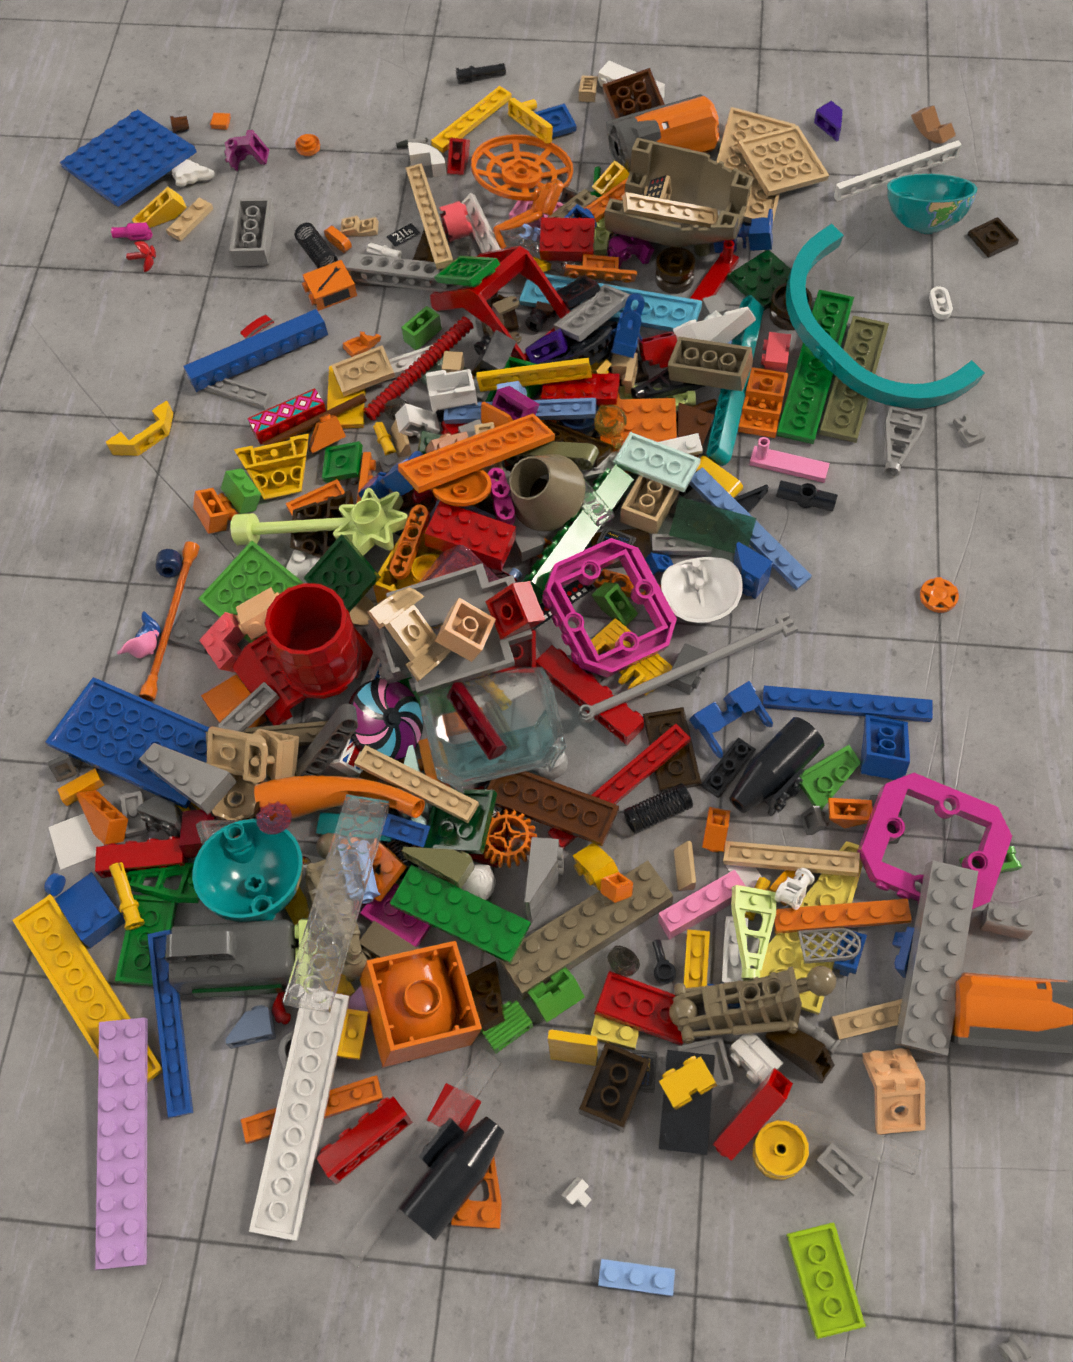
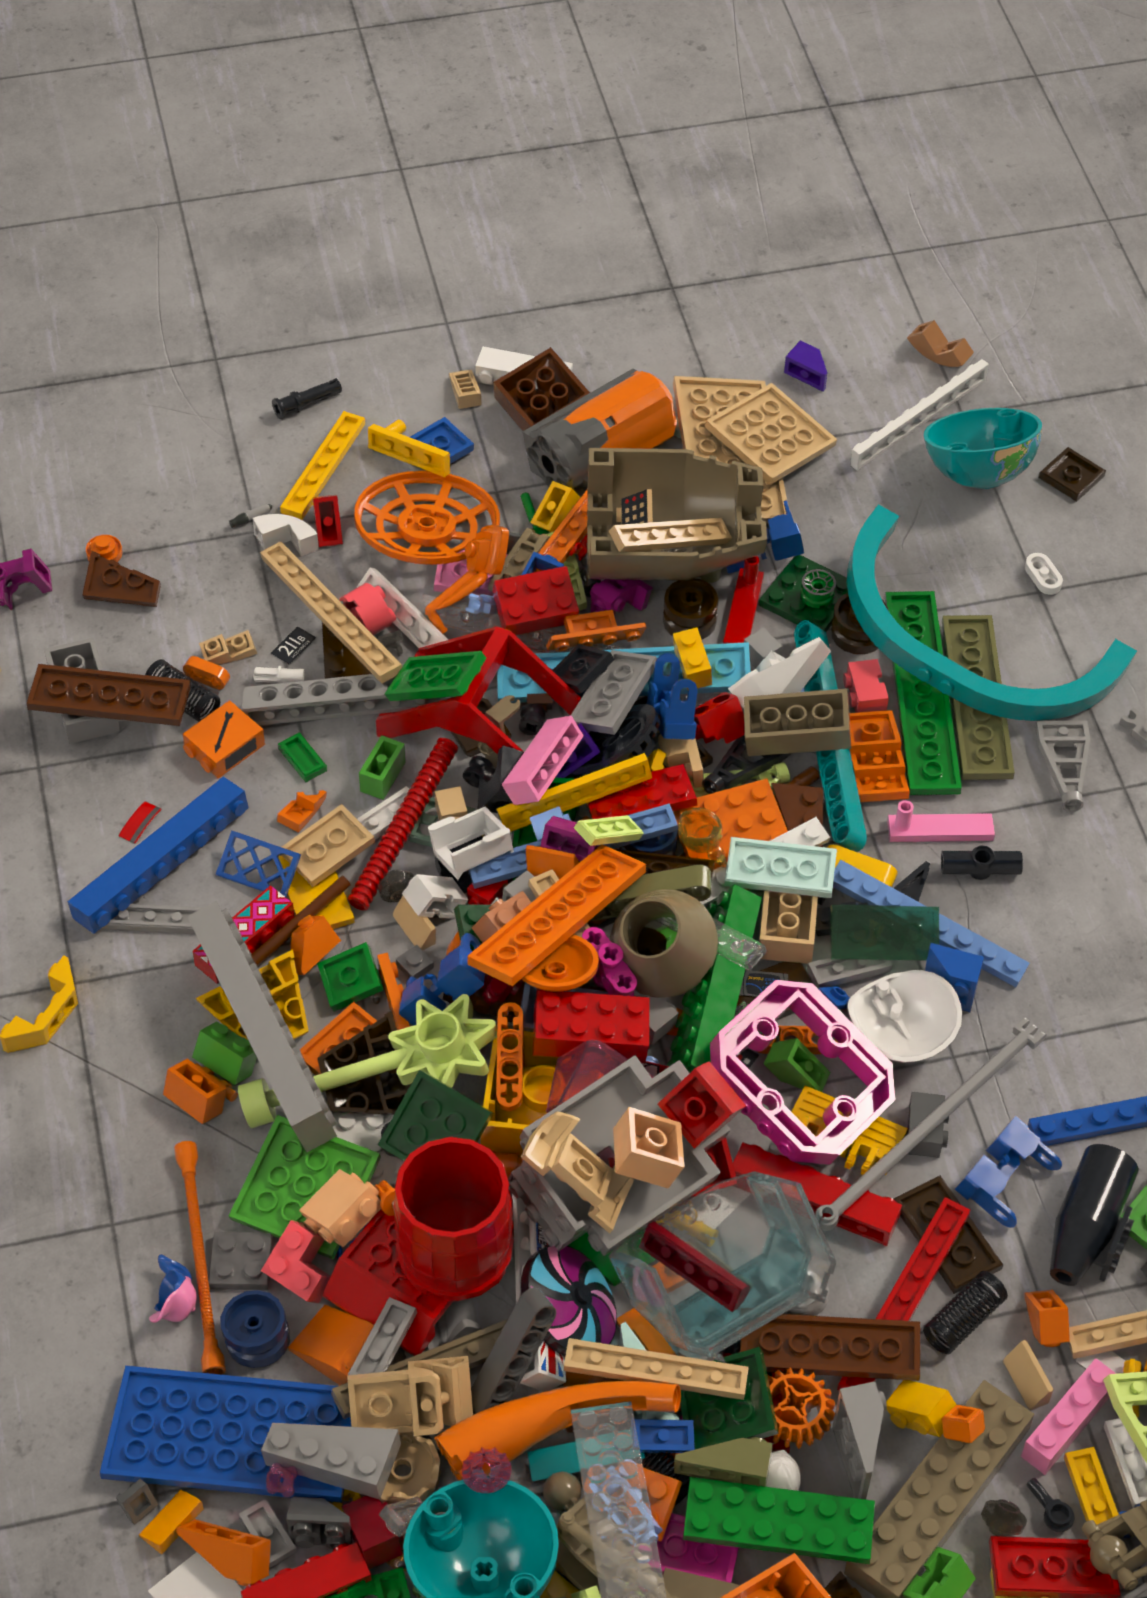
camera: 25 degrees left, 10 degrees down
dark blue head [155,549,182,578] -> none
yellow axle [373,422,396,456] -> none
black tile [701,737,756,799] -> none
none -> reddish brown plate [26,664,191,726]
none -> reddish brown wing [82,550,161,607]
none -> light grey piece [187,901,337,1152]
none -> blue window [216,830,301,897]
none -> dark blue wheel [220,1290,290,1368]
none -> clear pink plate [266,1463,298,1497]
none -> green tile [278,732,327,783]
none -> bright pink brick [502,715,583,805]
none -> yellowish green tile [574,815,644,846]
none -> yellow brick [673,627,712,690]
none -> green wheel [800,569,836,608]

